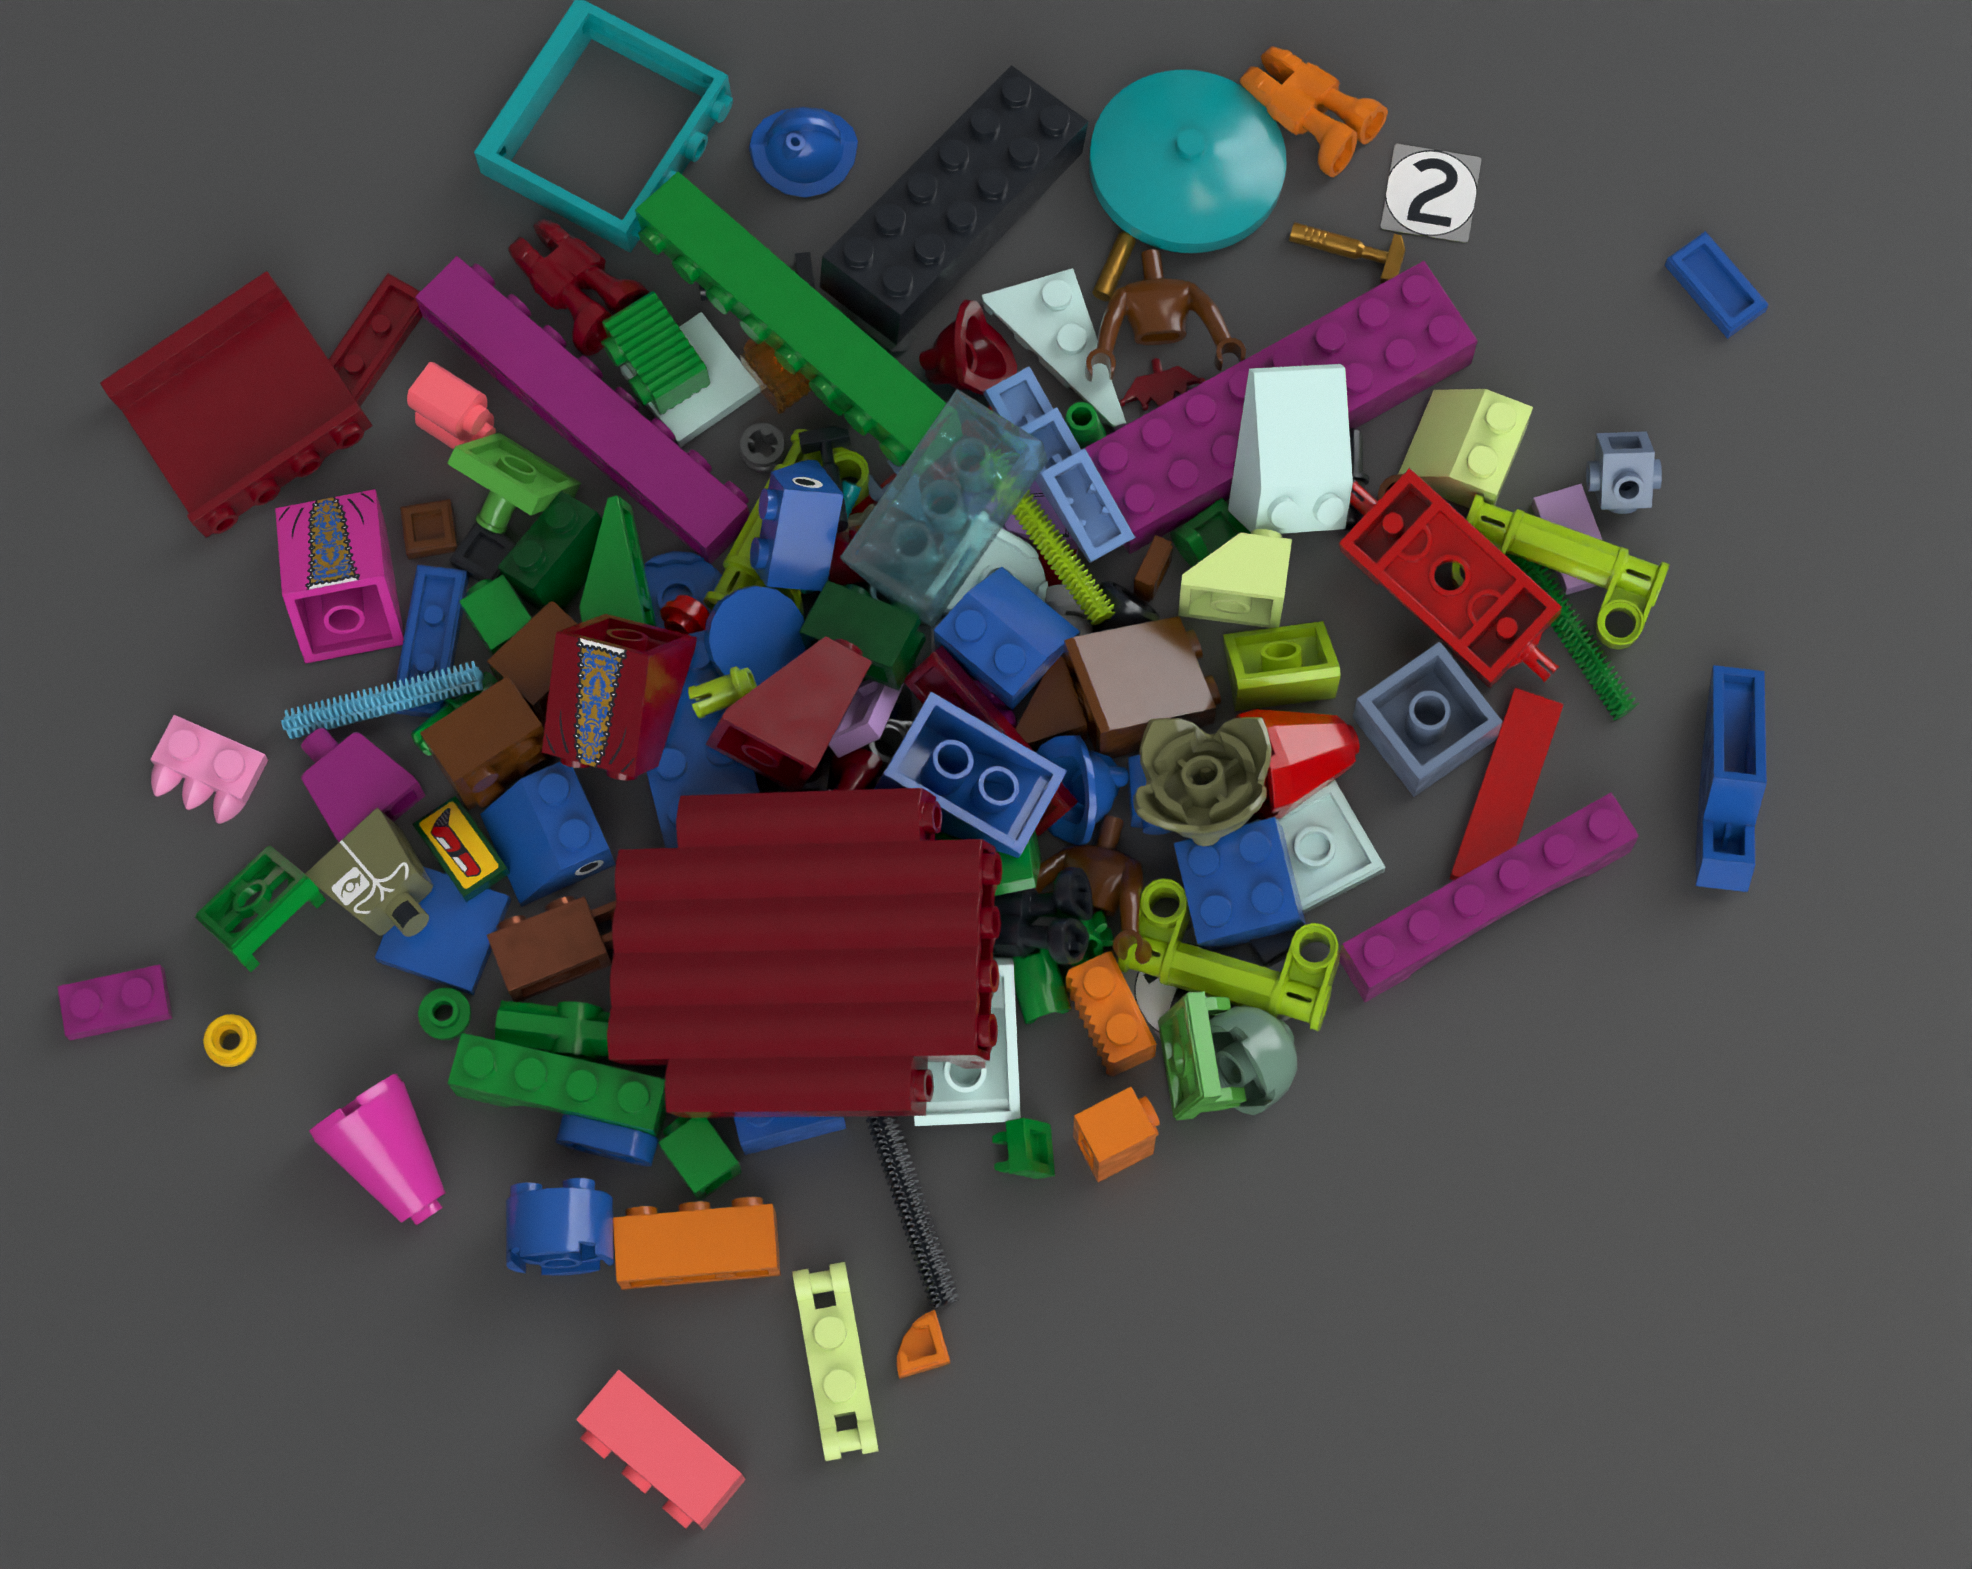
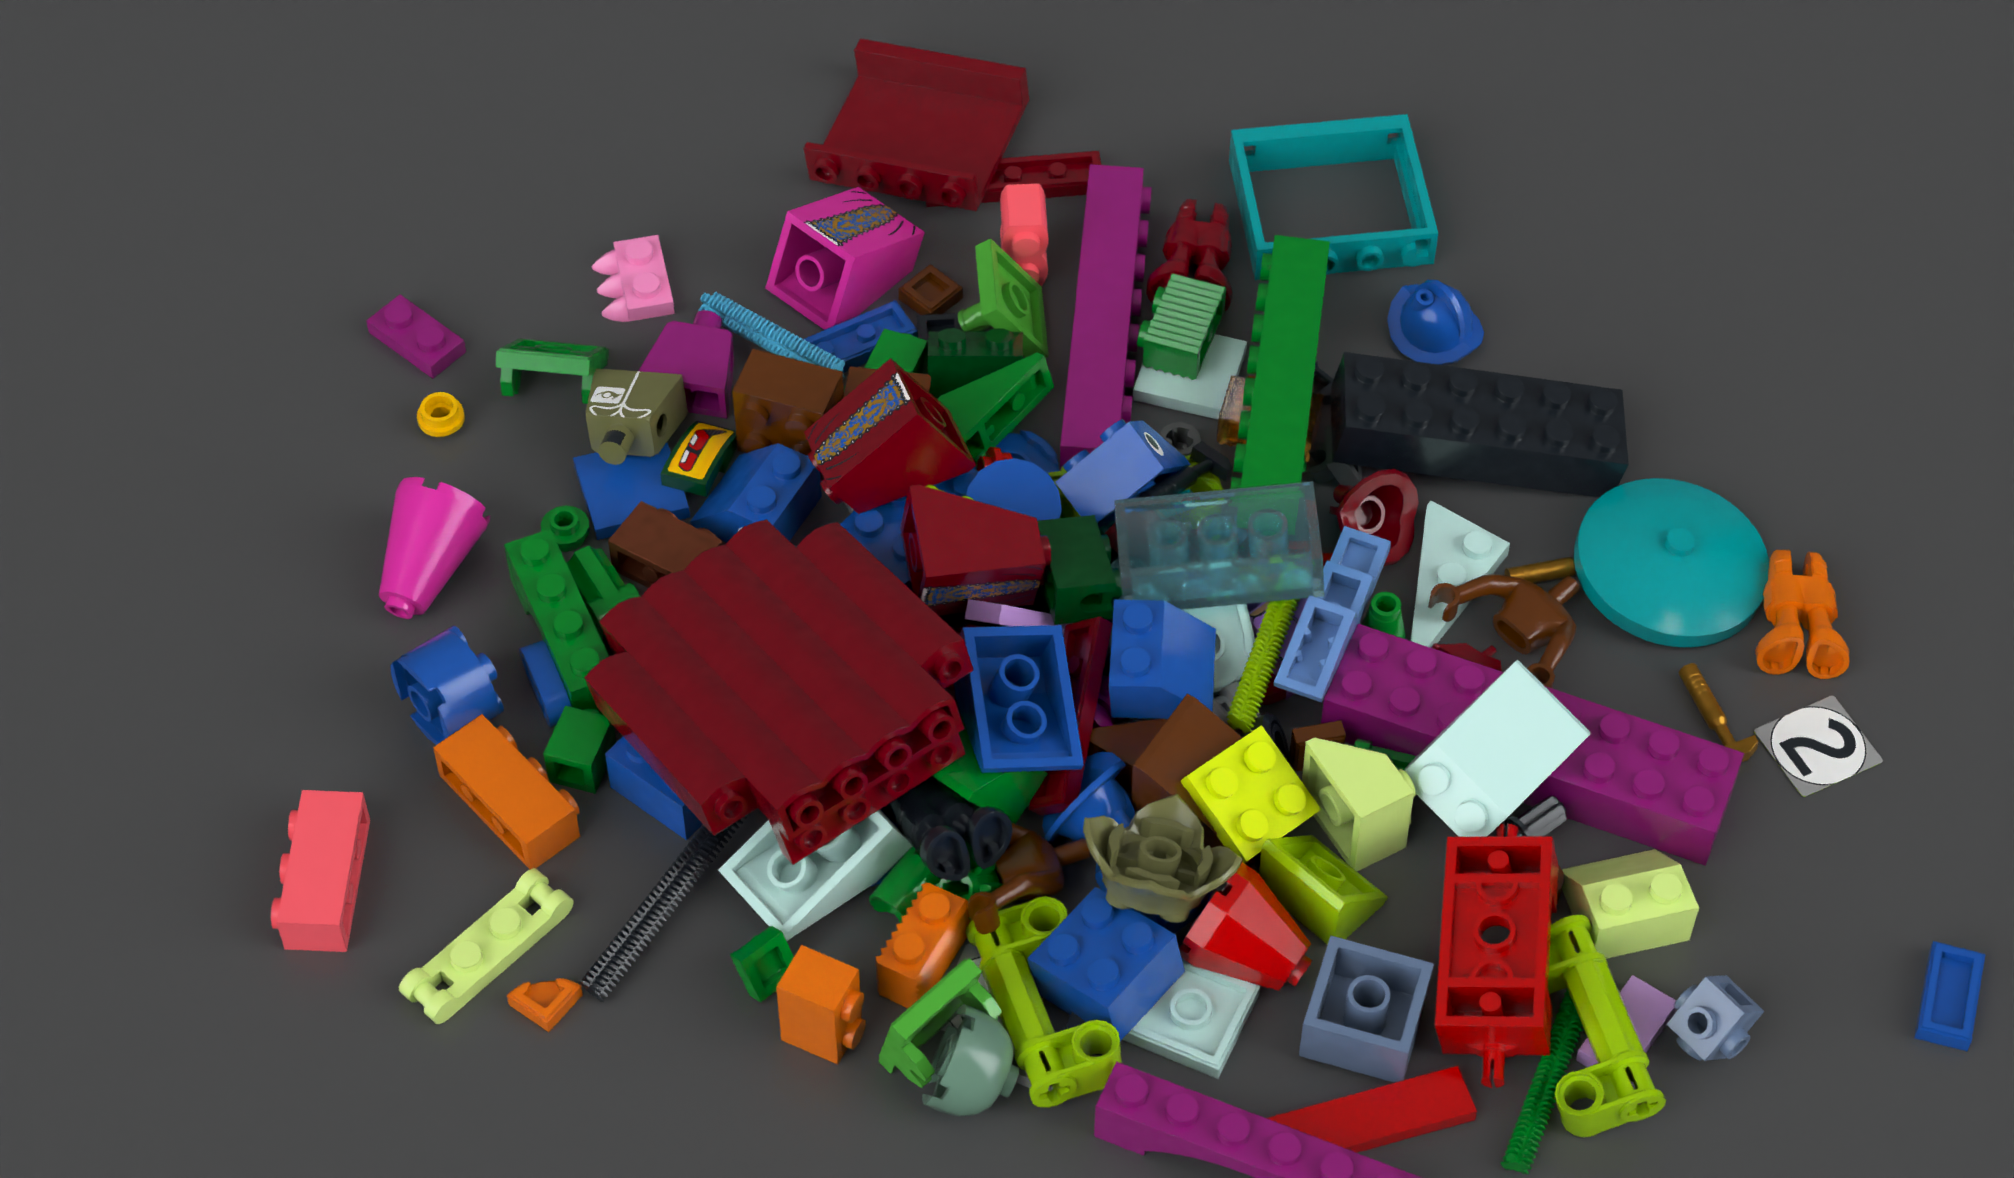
camera: 50 degrees right, 20 degrees down
none -> neon yellow plate [1181,725,1322,863]

